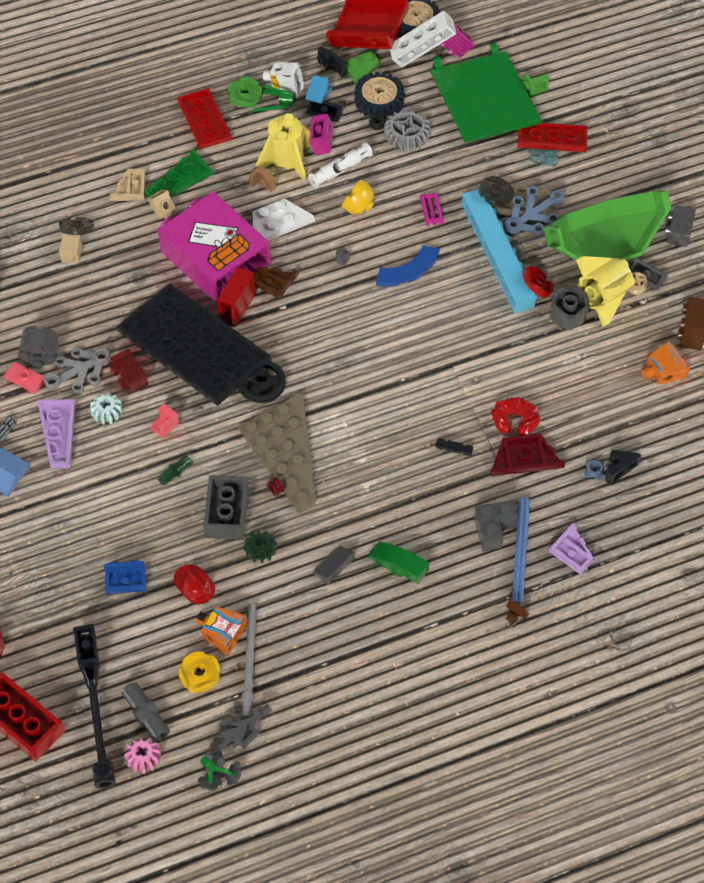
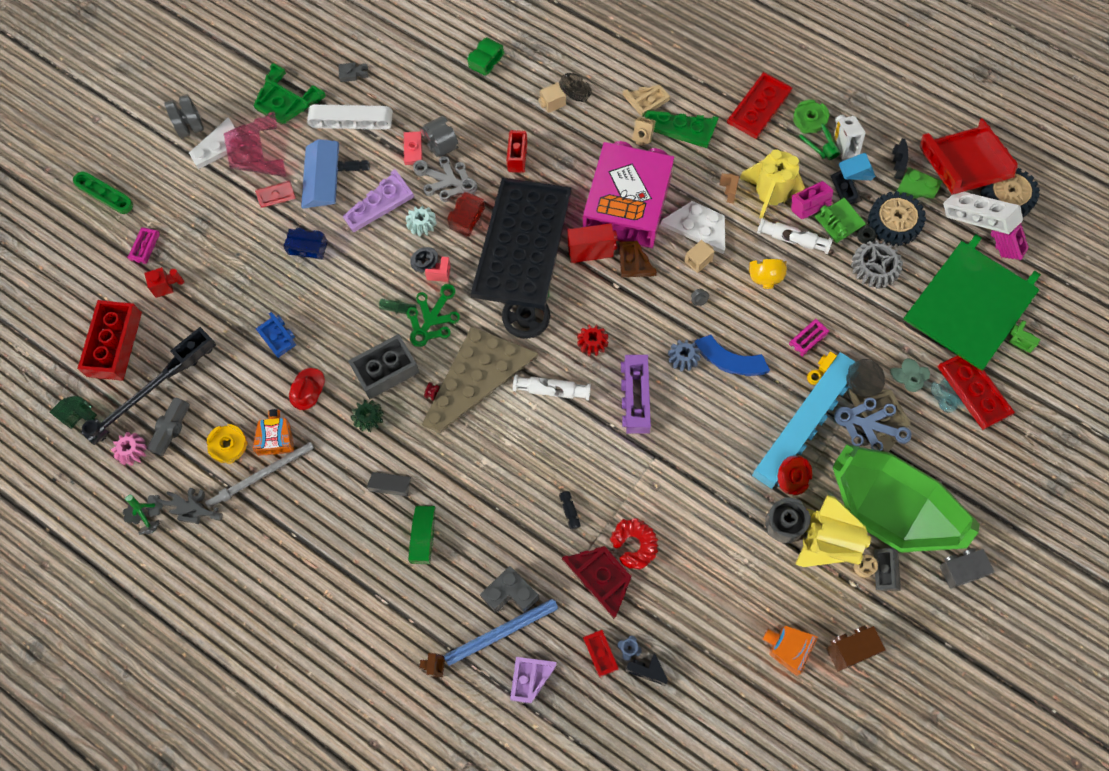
camera: 60 degrees right, 10 degrees up
none -> clear green brick [49,396,97,429]
none -> clear blue brick [284,228,328,260]
none -> green plant [406,284,460,347]
none -> black gear [410,247,439,274]
none -> red brick [506,130,528,173]
none -> white piece [513,375,591,401]
none -> red gear [577,324,609,357]
none -> red plate [583,630,619,678]
none -> medium lavender brick [621,355,651,434]
none -> sand blue gear [668,339,701,372]
none -> tan brick [684,240,715,273]
none -> yellow plate [807,351,837,385]
none -> bright green hinge [815,198,866,243]
none -> sand green plate [890,358,930,392]

